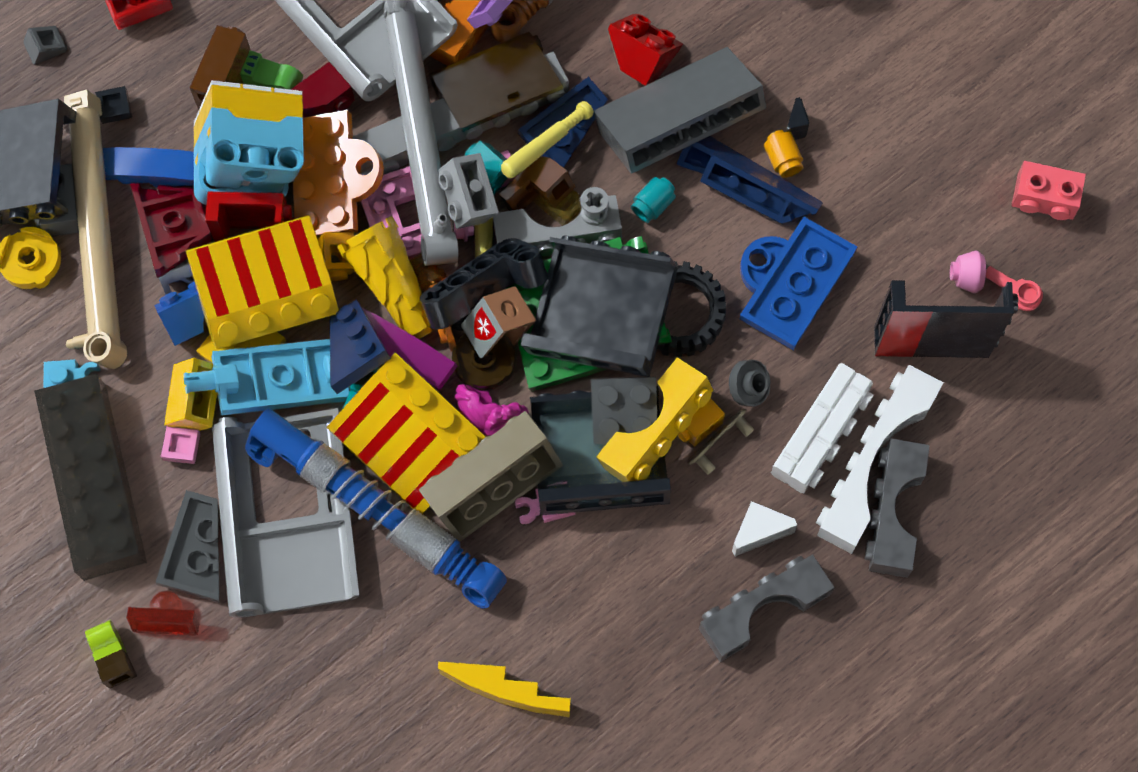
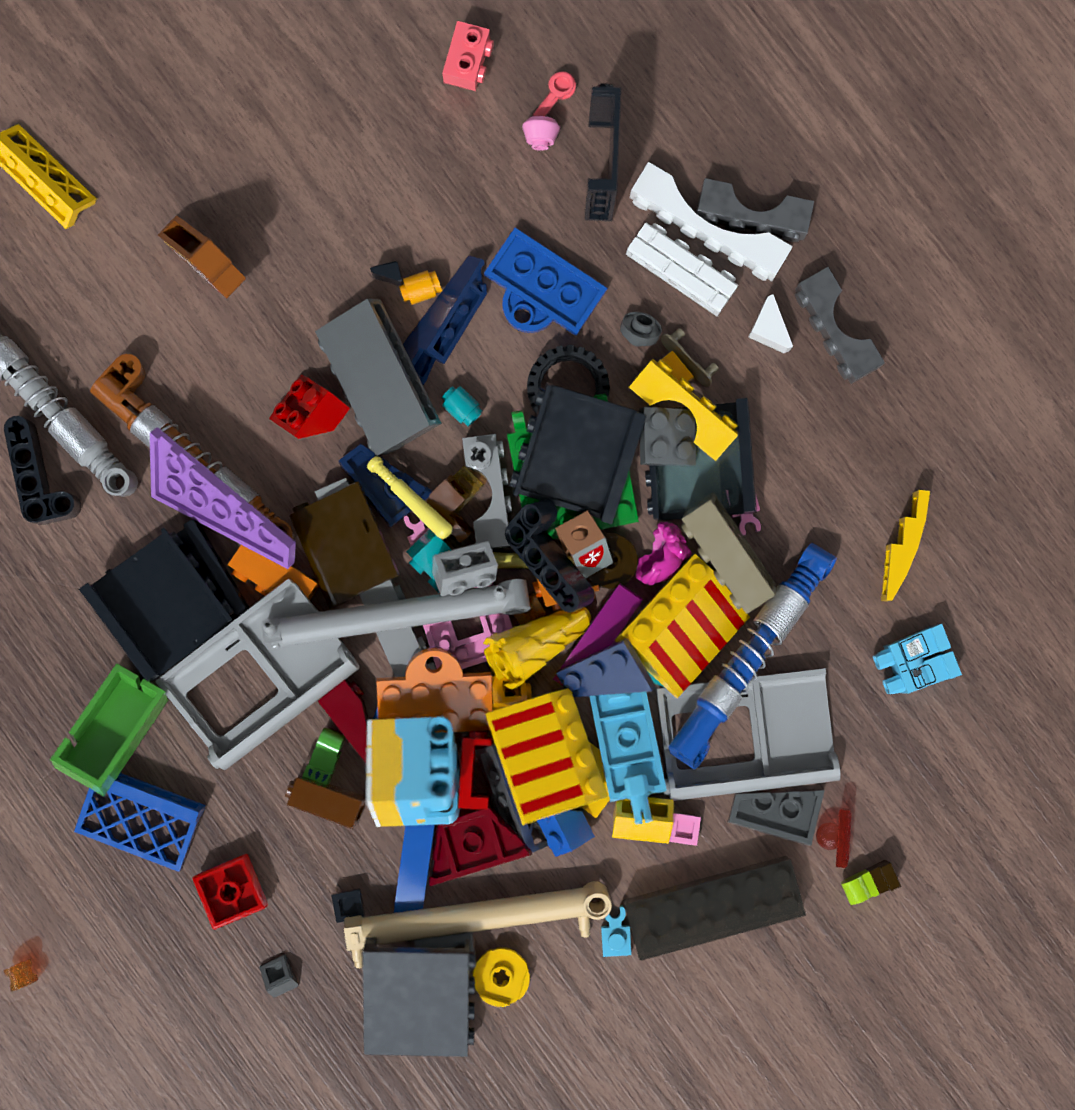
camera: 90 degrees left, 15 degrees up
none -> medium azure hips [872,624,962,694]

